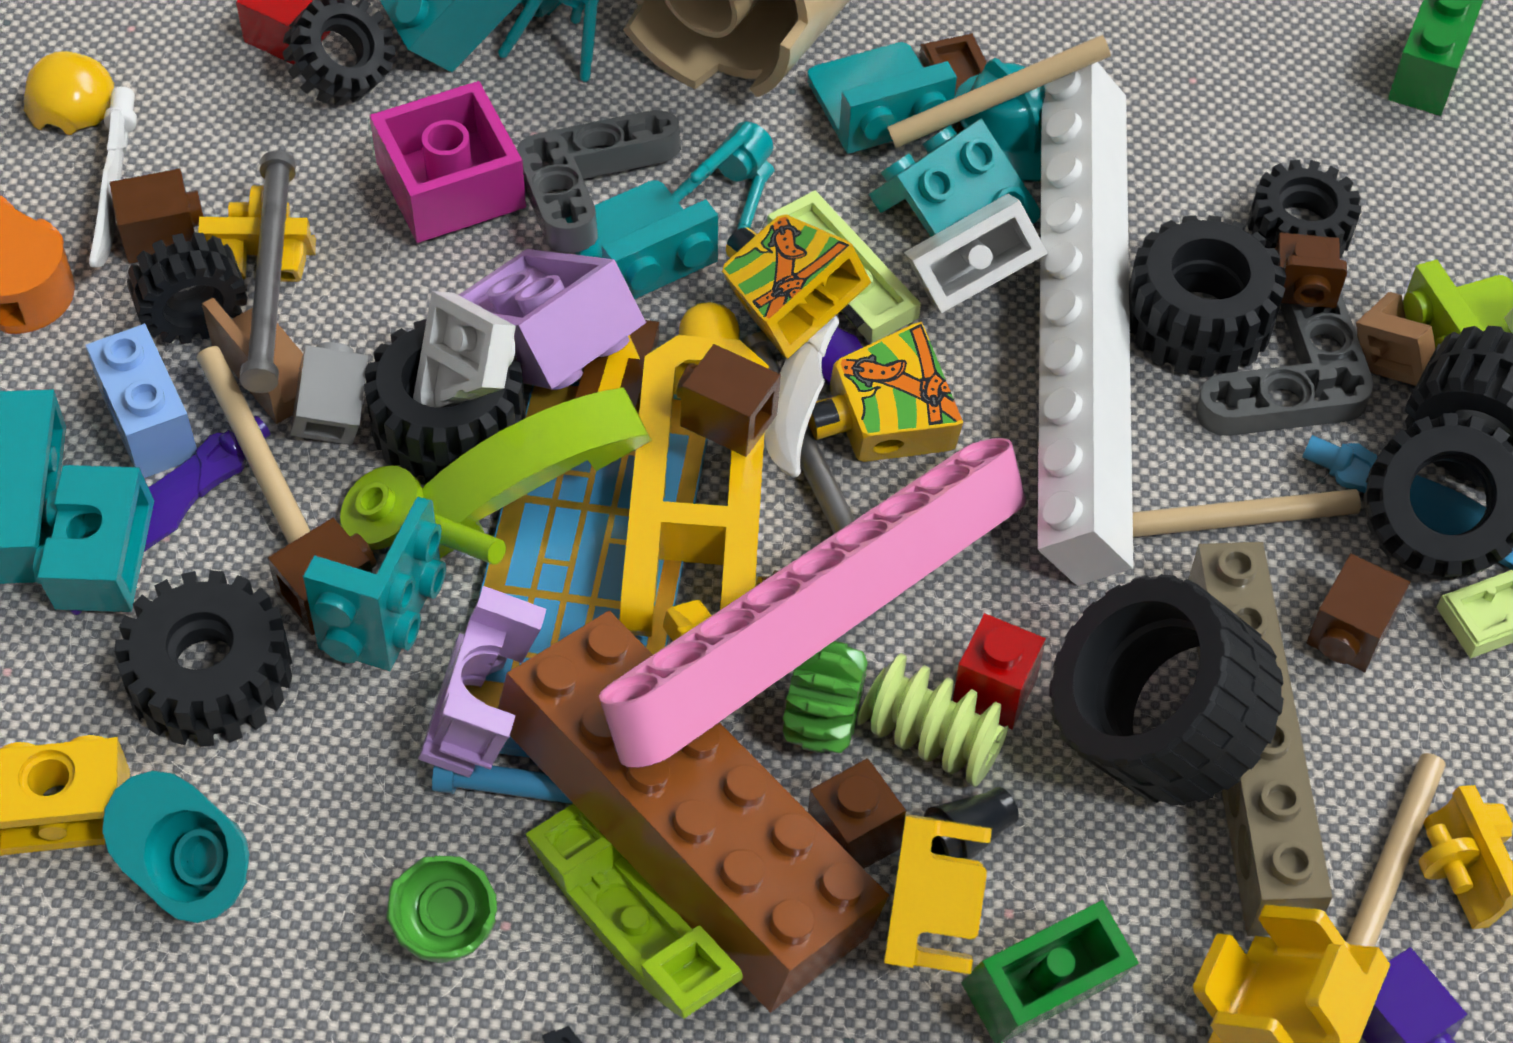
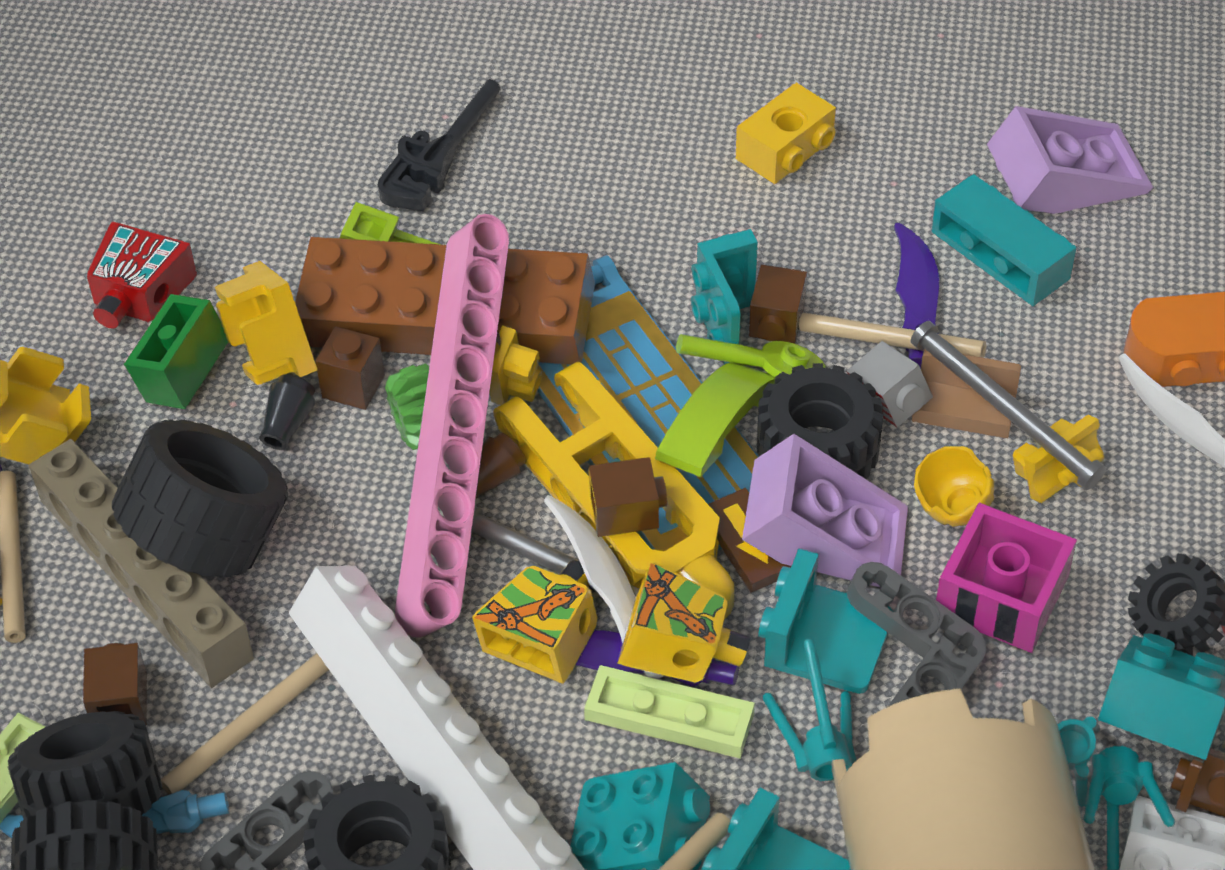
camera: 145 degrees right, 5 degrees down
teal brick [33,465,154,612] -> none
light blue brick [85,324,197,478] -> none
teal piece [102,771,250,923] -> none
reddish brown brick [109,168,204,264] -> none
black tyre [115,570,293,747] -> none
black tyre [127,232,248,344] -> none
bright green hair [387,856,497,964] -> none
white wing [413,291,516,408] -> none
lavender piece [418,586,547,778] -> none
yellowish green piece [857,653,1008,787] -> none
white brick [904,194,1048,313] -> none
red brick [952,613,1046,730] -> none
none -> yellow hair [914,446,994,527]

